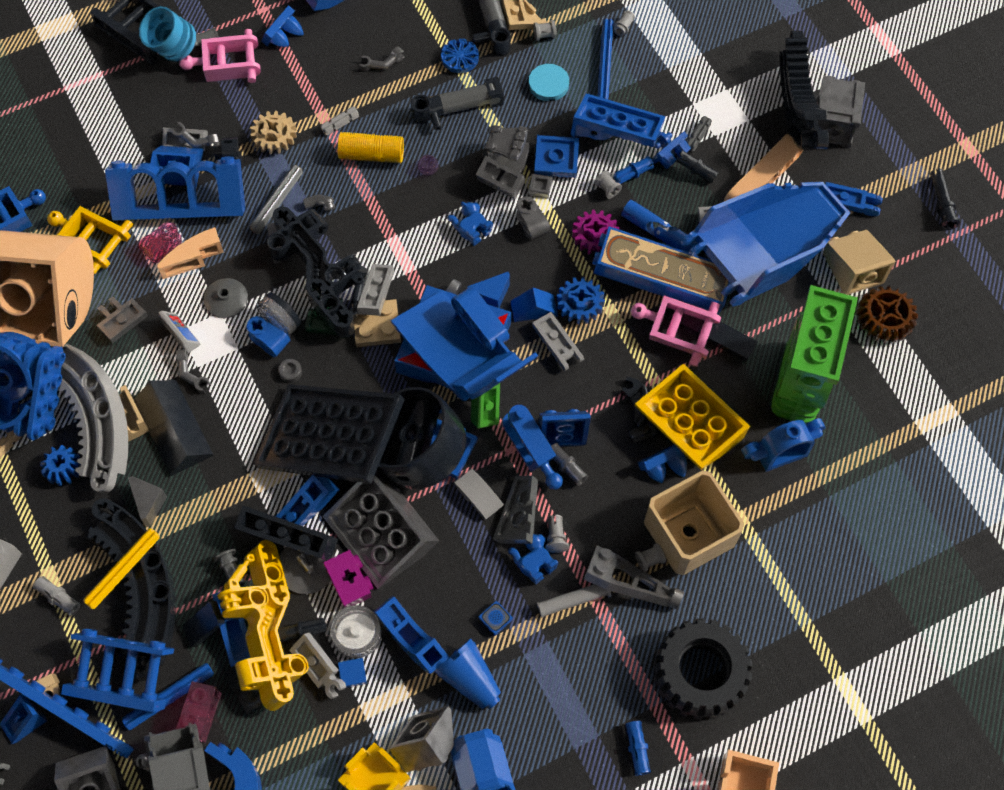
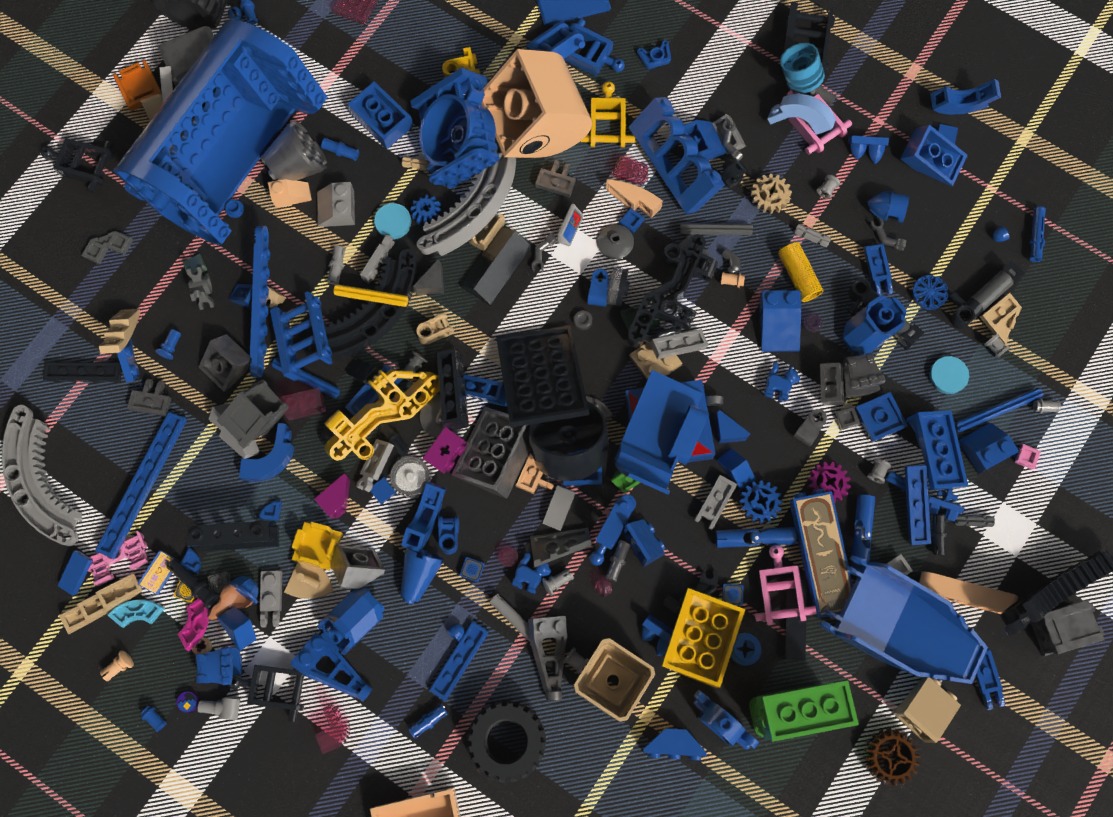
camera: 65 degrees right, 10 degrees up
black pin [930,168,960,230] -> none
none -> magenta slope [314,474,350,520]
none -> light grey plate [360,235,395,284]
none -> medium azure tile [374,203,412,239]
none -> tan piece [417,313,454,345]
none -> blue tile [429,621,489,701]
none -> blue piece [438,516,459,555]
none -> blue hinge [447,624,464,642]
none -> clear pink plate [498,547,518,567]
none -> light nougat hinge [516,453,554,494]
none -> clear pink plate [596,577,612,597]
none -> blue tile [619,208,645,234]
none -> blue piece [637,40,671,70]
none -> blue slope [643,728,707,760]
none -> blue piece [715,527,797,548]
none -> light nougat pin [721,272,745,288]
none -> tile [722,584,743,606]
none -> blue gear [730,633,761,666]
none -> blue slope [759,291,801,352]
none -> light blue arch [767,94,836,135]
none -> light grey bush [817,174,840,199]
none -> blue brick [842,295,907,355]
none -> blue hinge [864,244,893,295]
none -> blue helmet [867,191,909,223]
none -> blue plate [904,465,931,545]
none -> blue slope [958,423,1019,474]
none -> bright pink tile [1014,444,1041,470]

